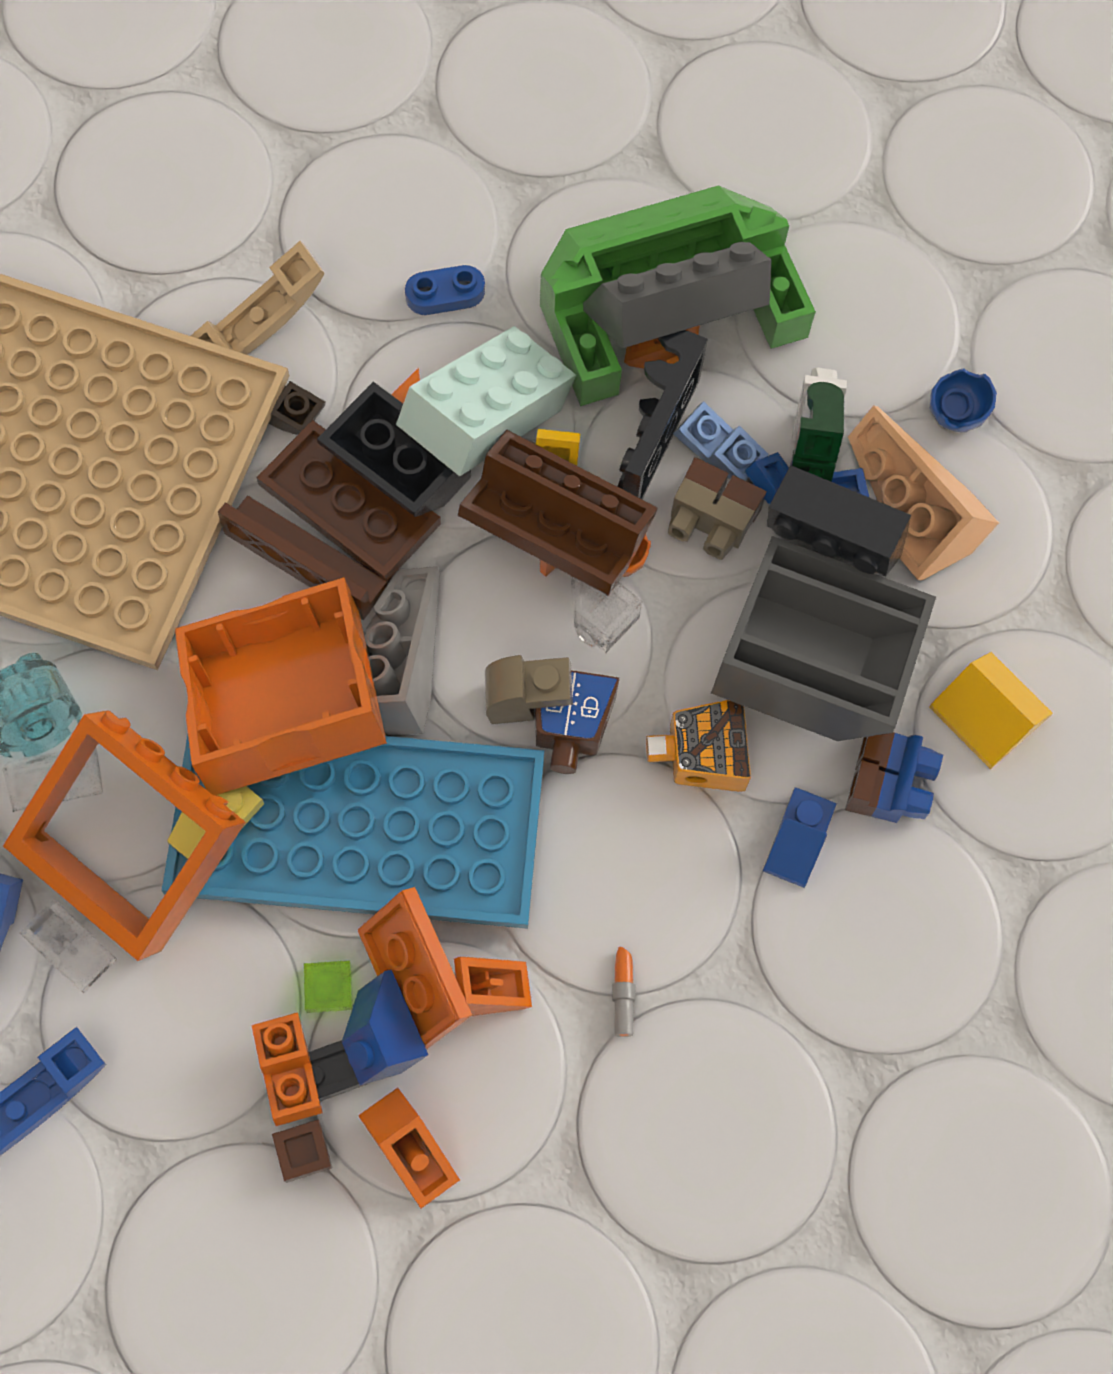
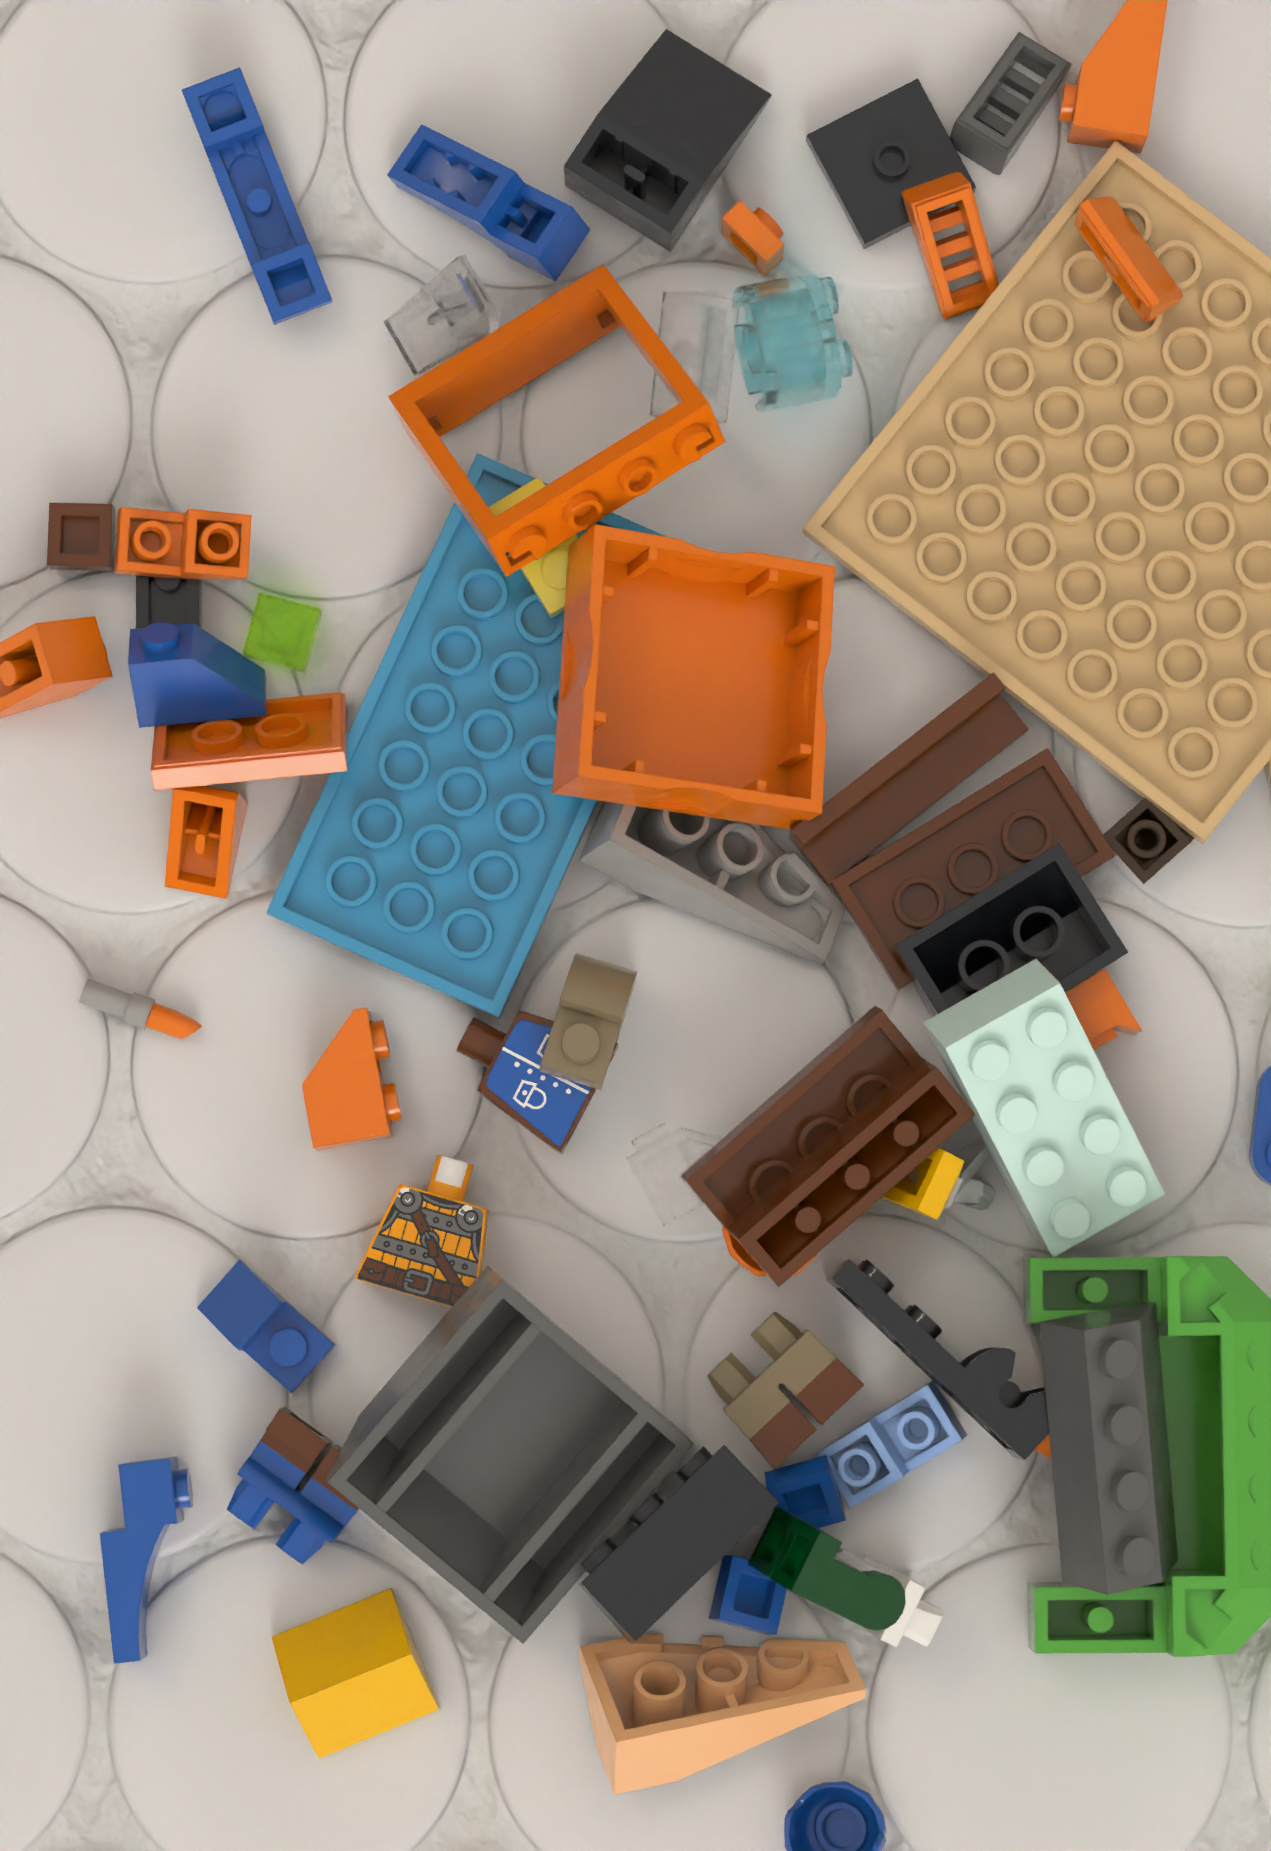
camera: 115 degrees right, 15 degrees up
none -> blue slope [100,1456,193,1664]
none -> orange slope [302,1007,402,1151]

